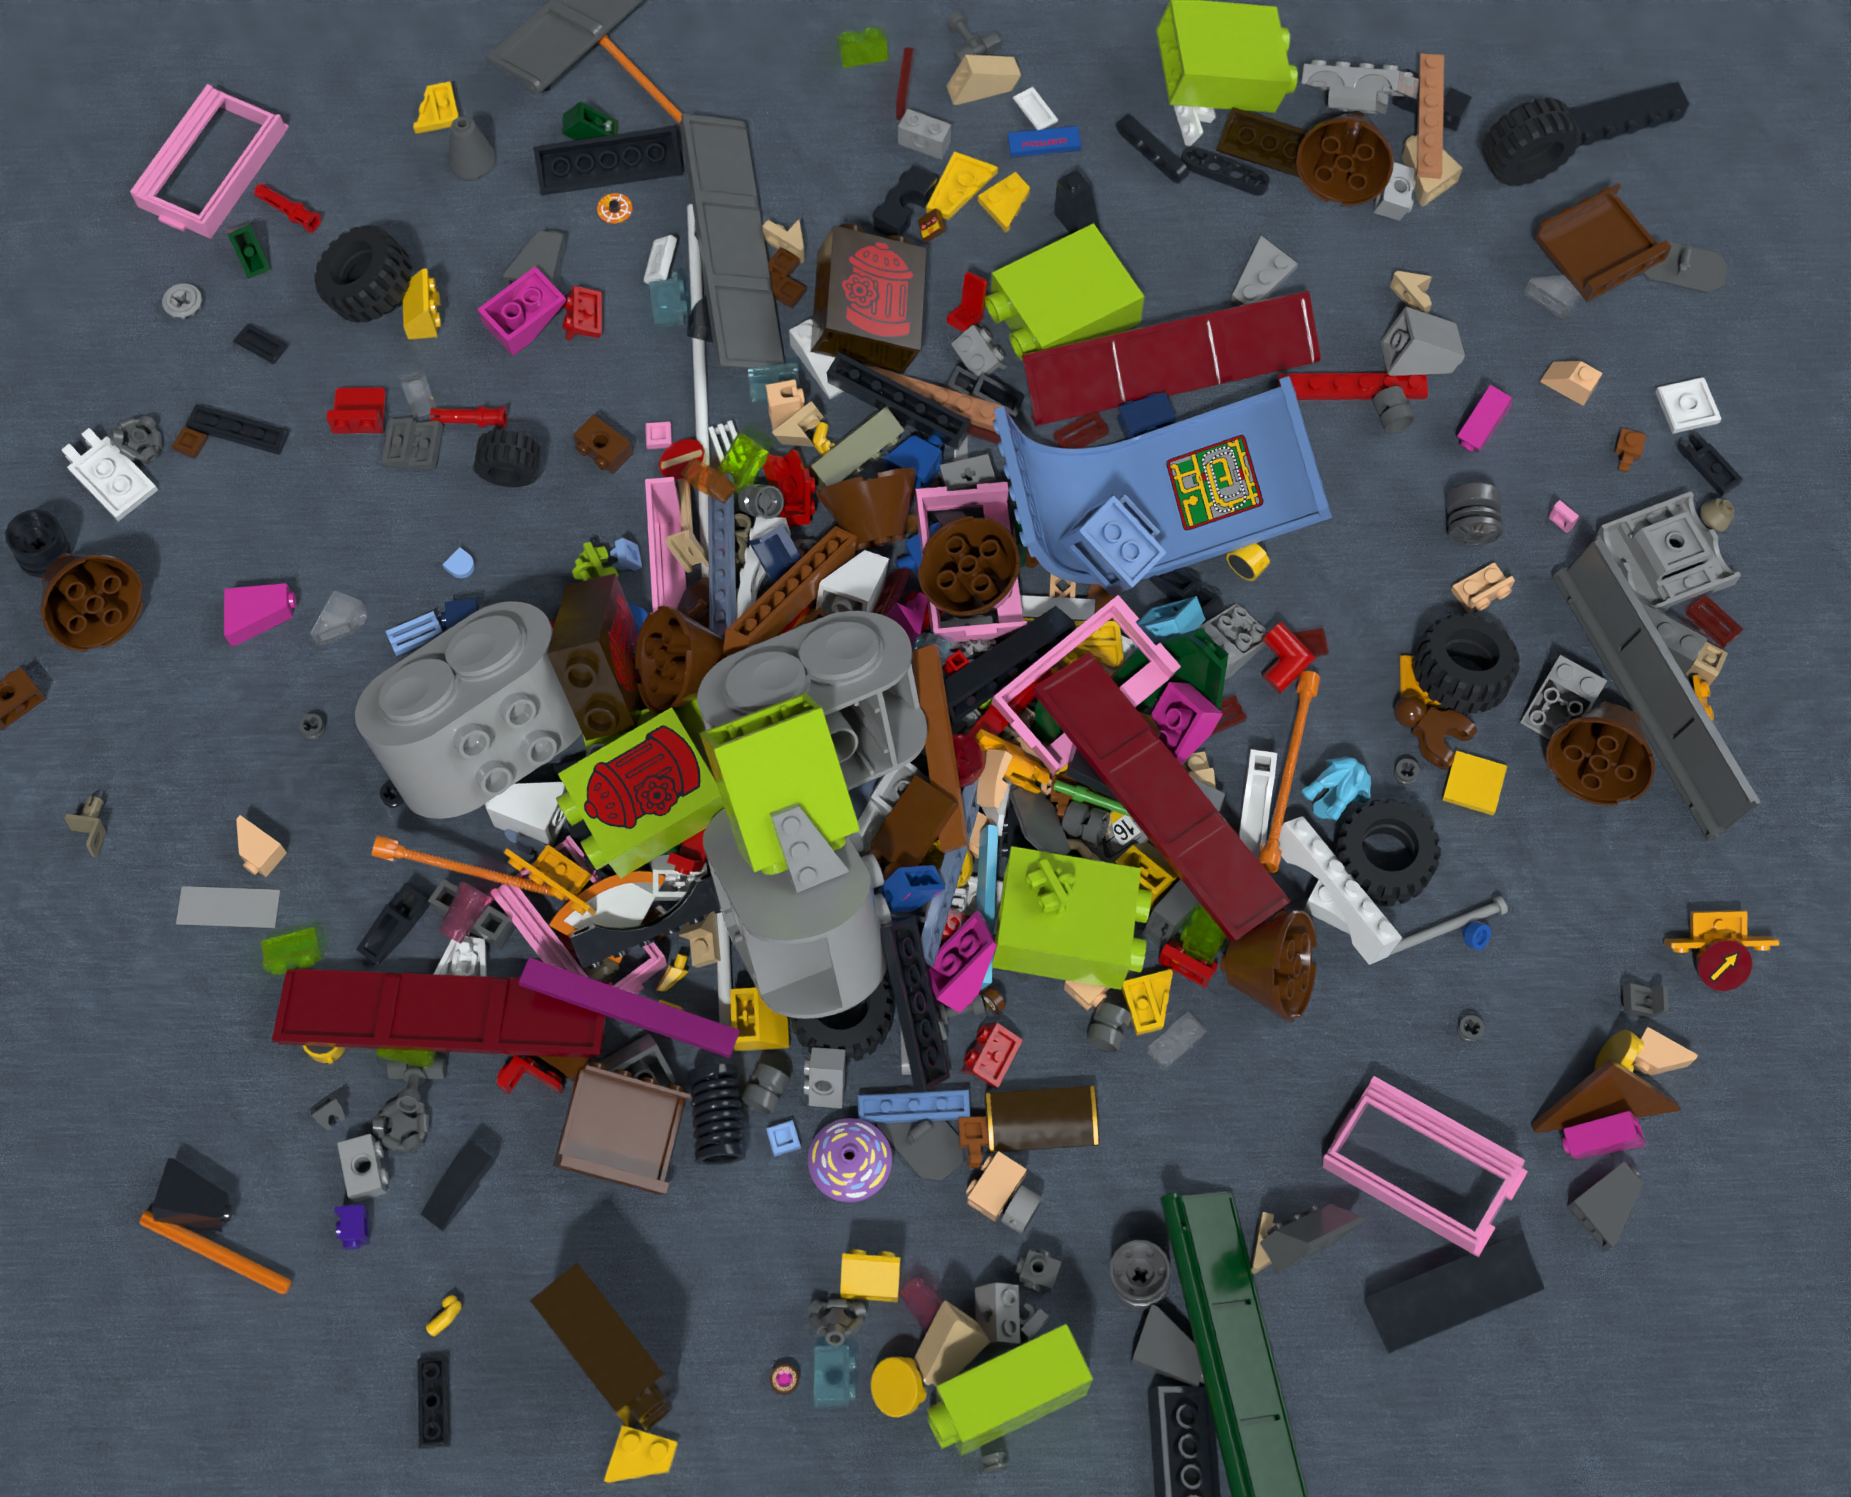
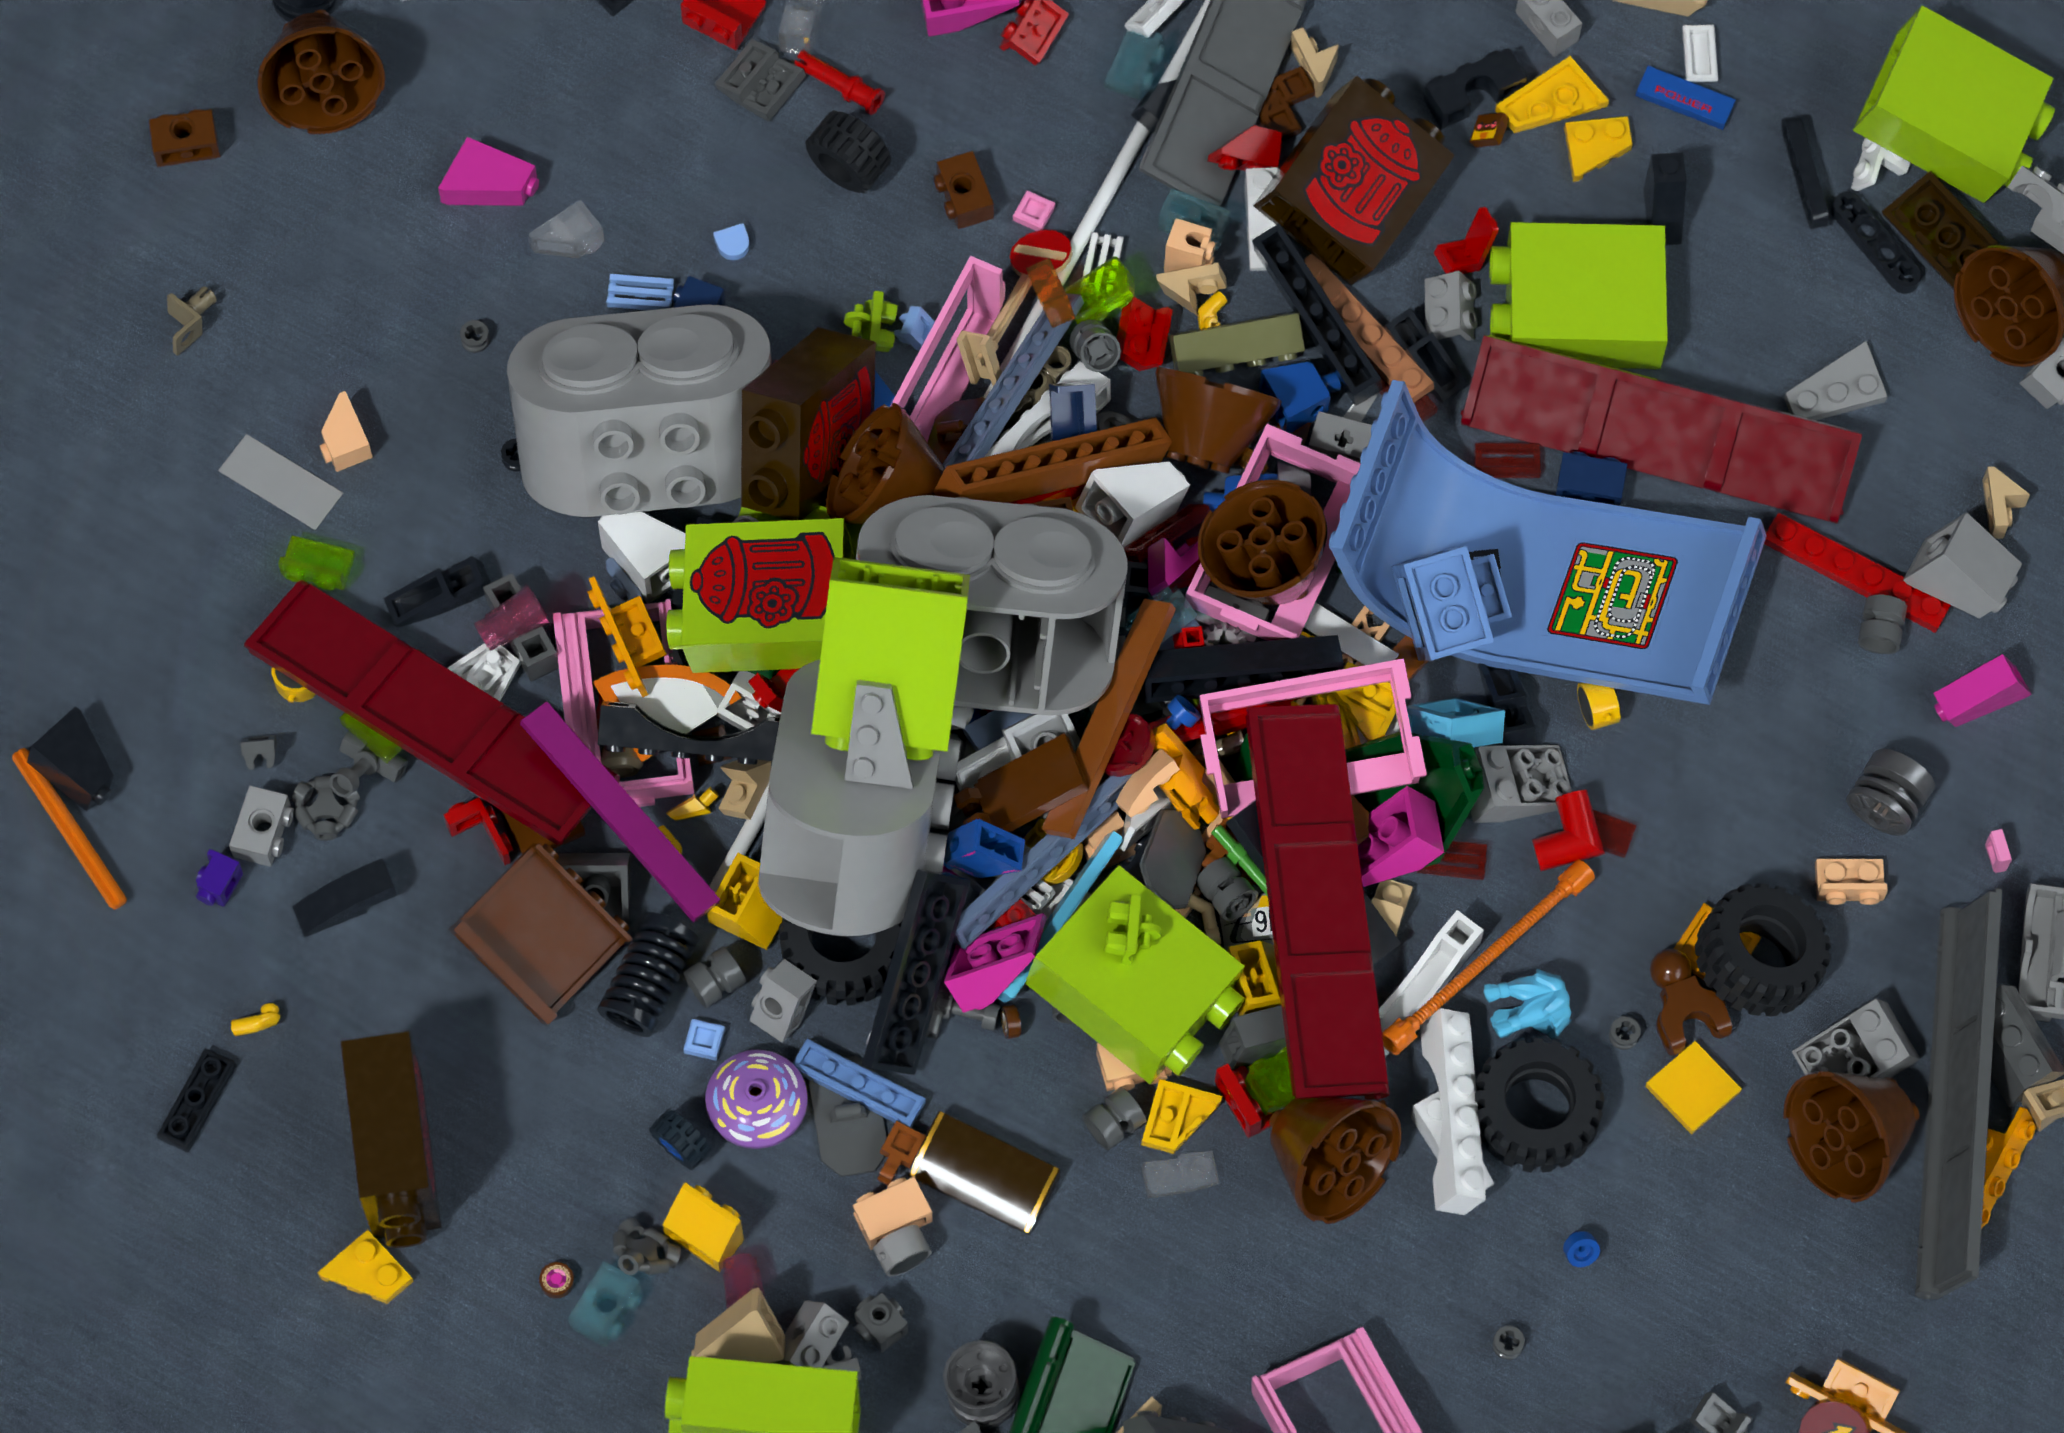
camera: 30 degrees right, 0 degrees up
orange hose [371,835,586,901] -> none
red bracket [778,469,815,527] -> none
yellow tile [871,1357,926,1417] -> none
bracket [961,1023,1023,1088] -> none
light grey bar [1390,896,1508,955] -> none
none -> black wheel [649,1109,712,1170]
none -> blue tile [1166,695,1201,730]
none -> red slope [1208,125,1282,171]

